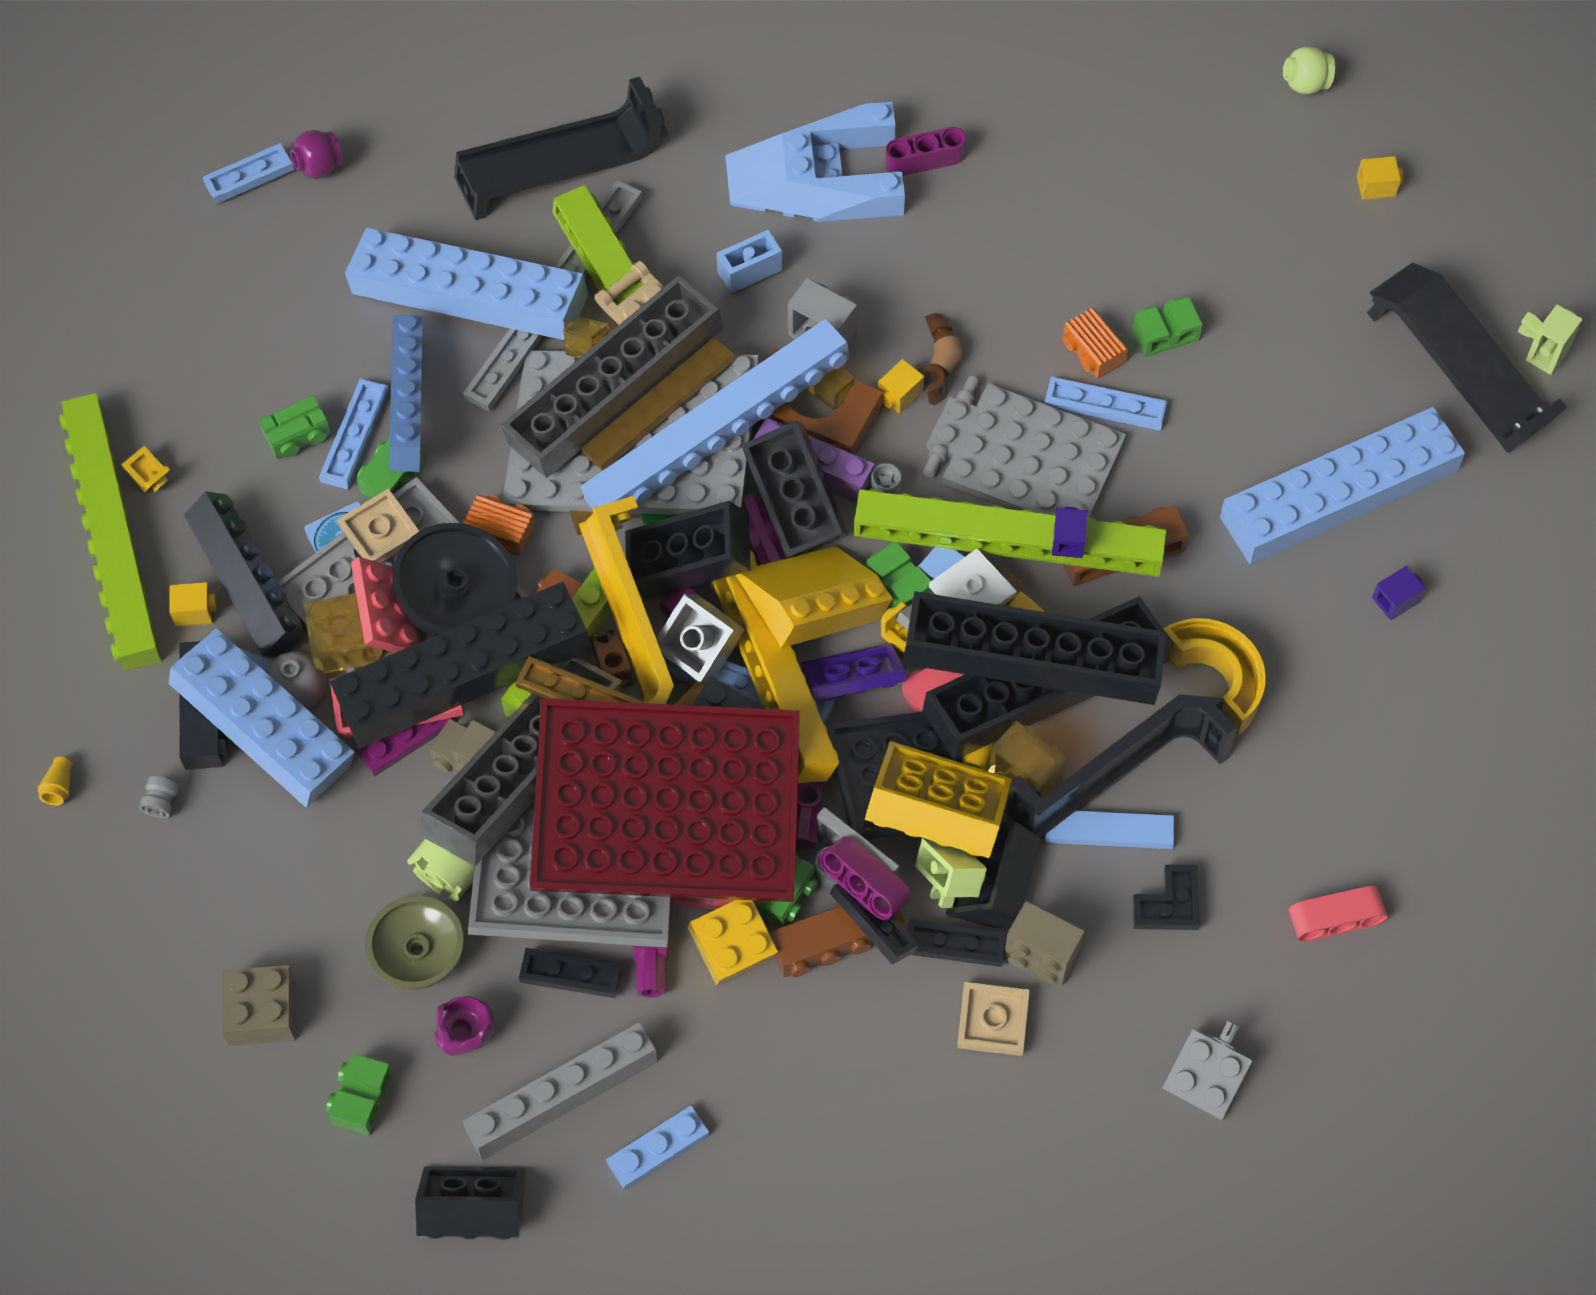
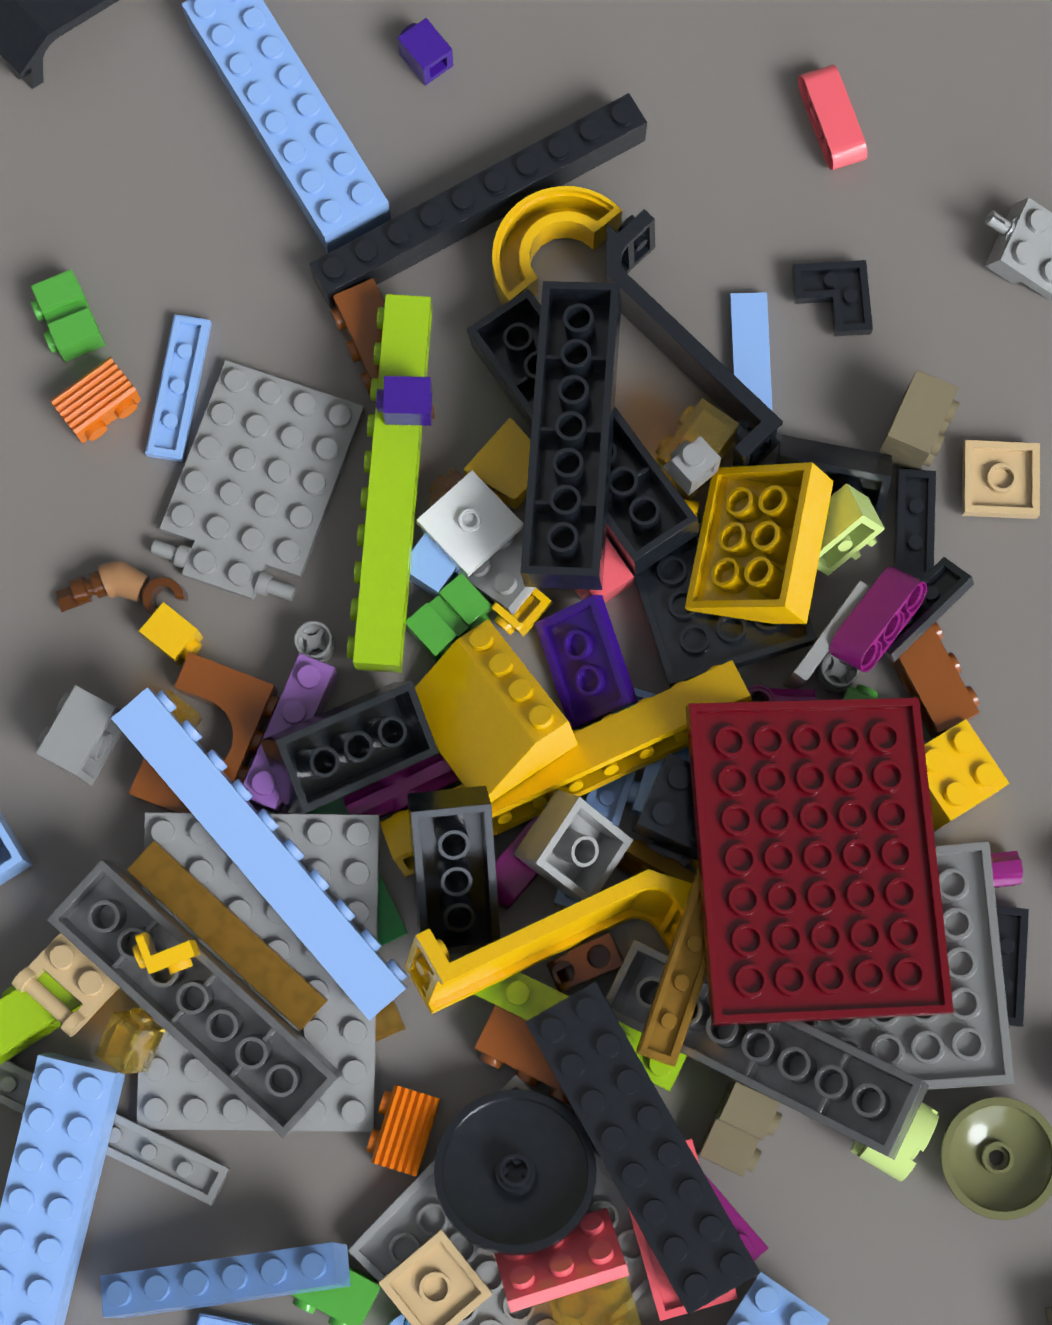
camera: 95 degrees left, 15 degrees up
none -> yellow bracket [133,932,201,975]
none -> black brick [309,93,647,309]
none -> light grey brick [663,436,721,496]

